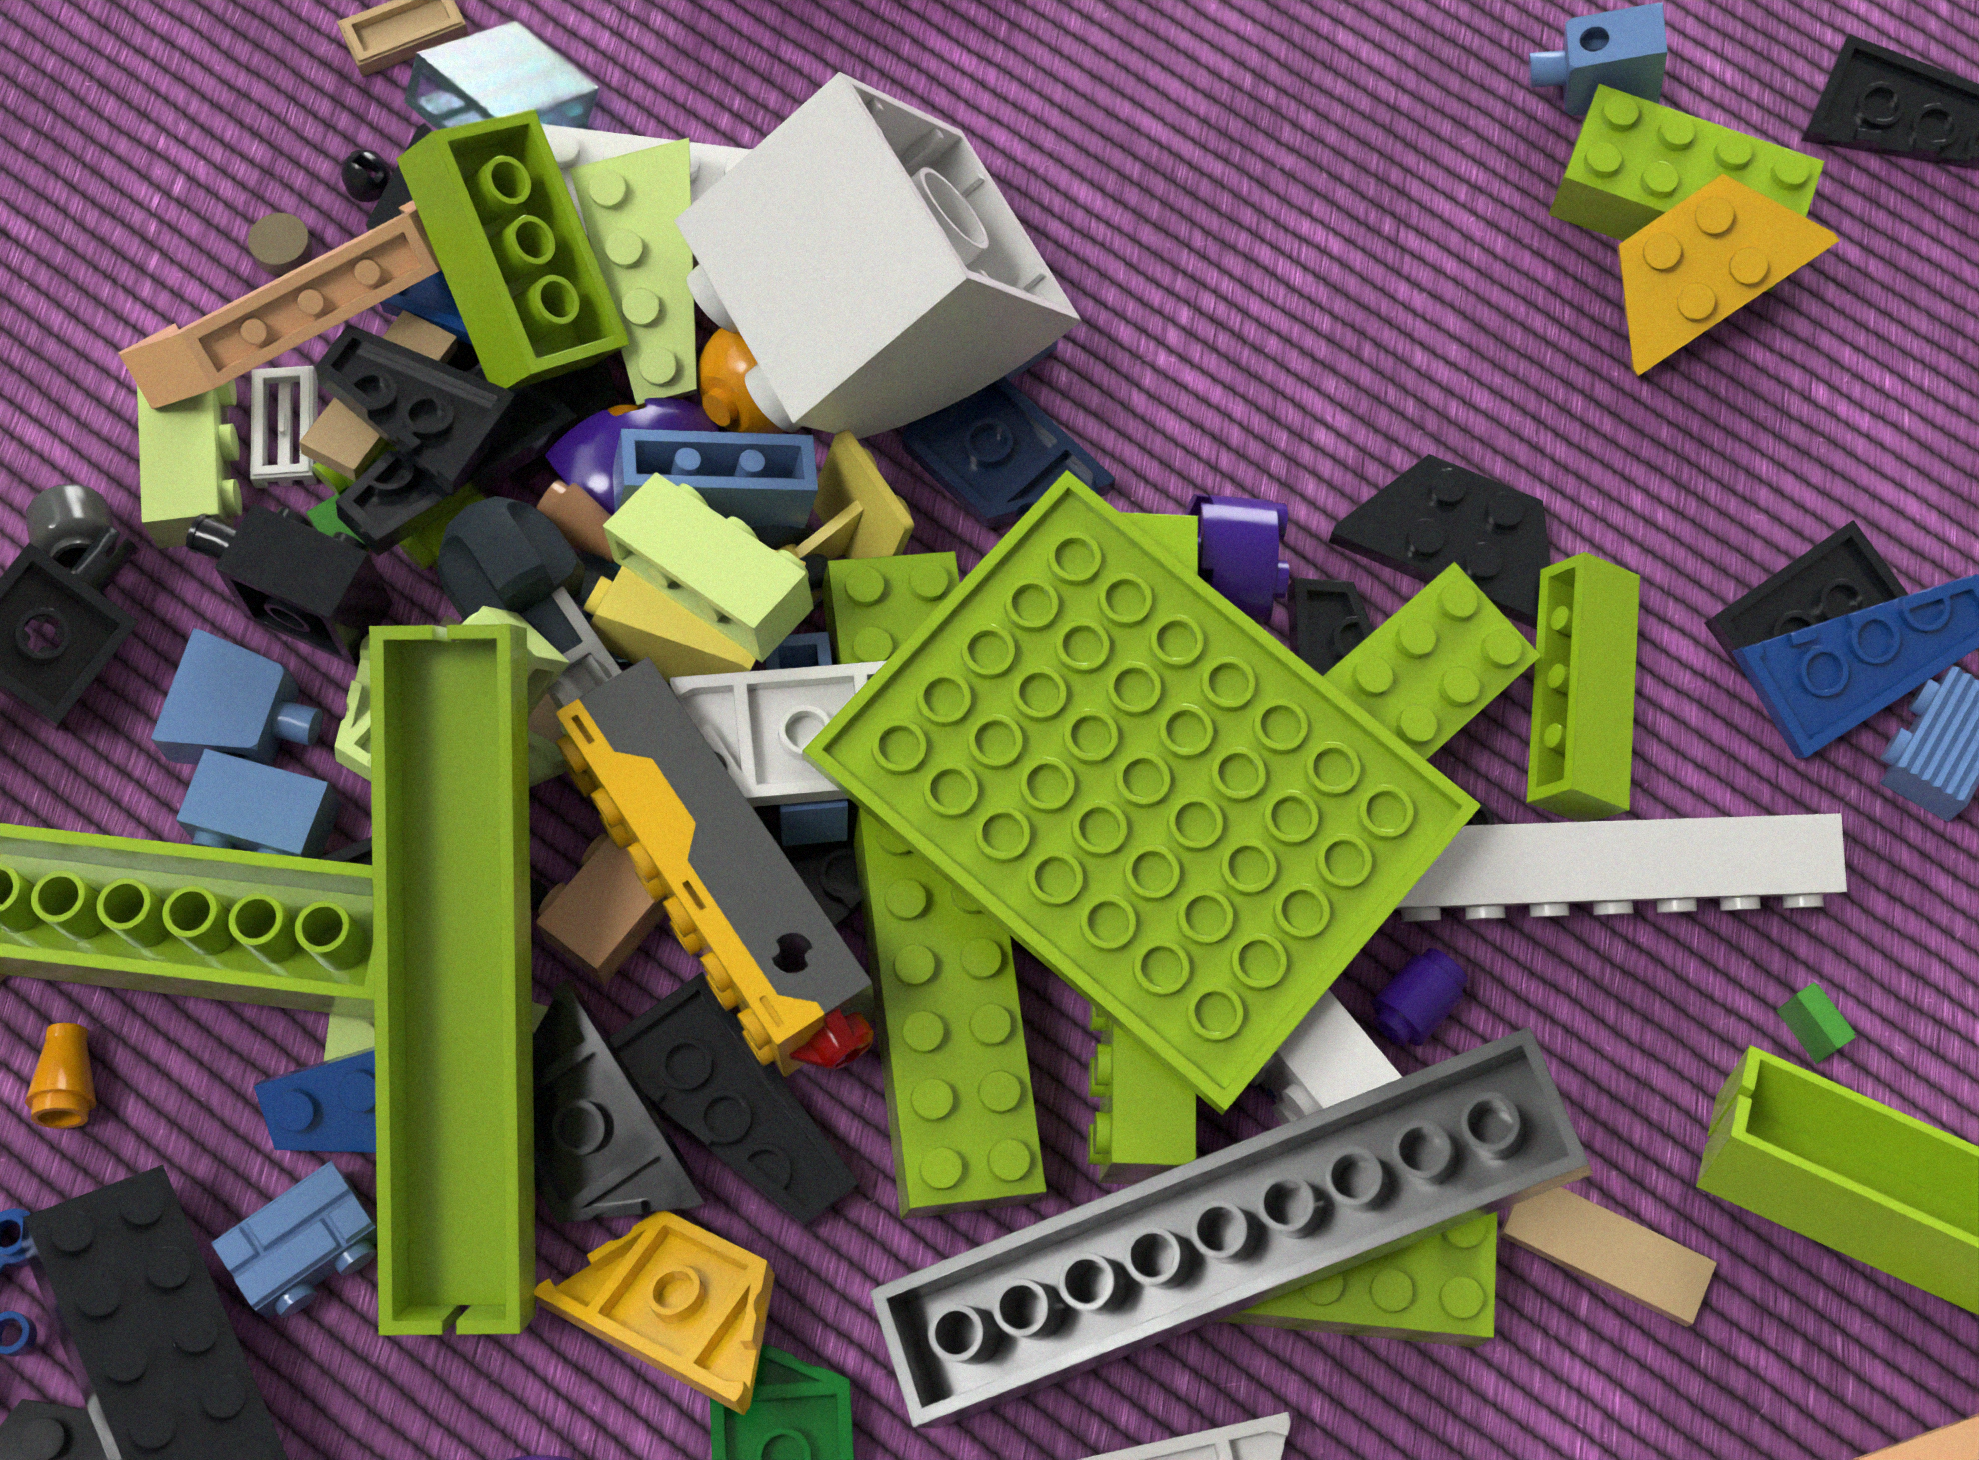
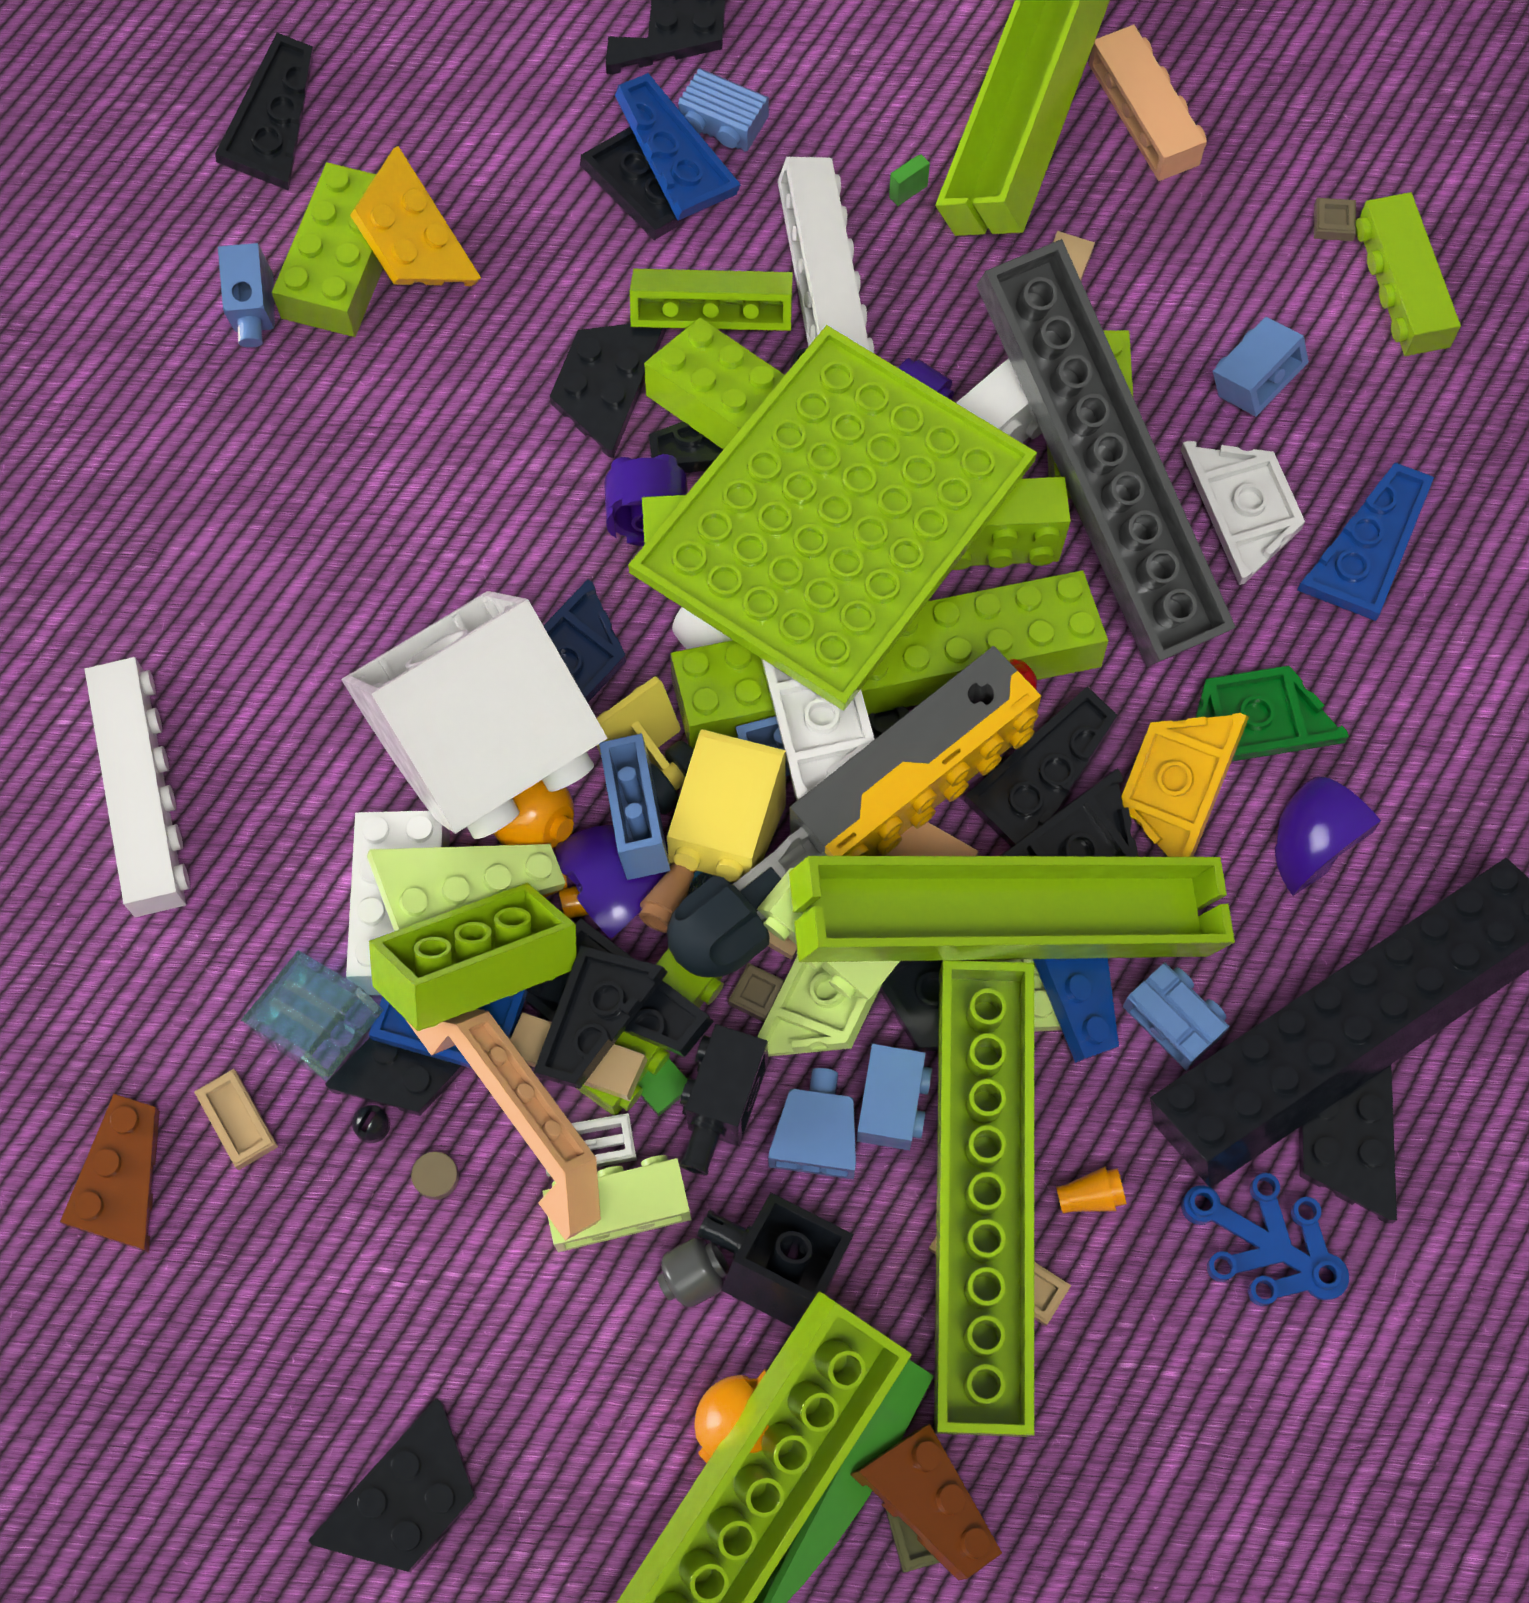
camera: 90 degrees left, 0 degrees up
yellowish green brick [603,472,814,663] -> none

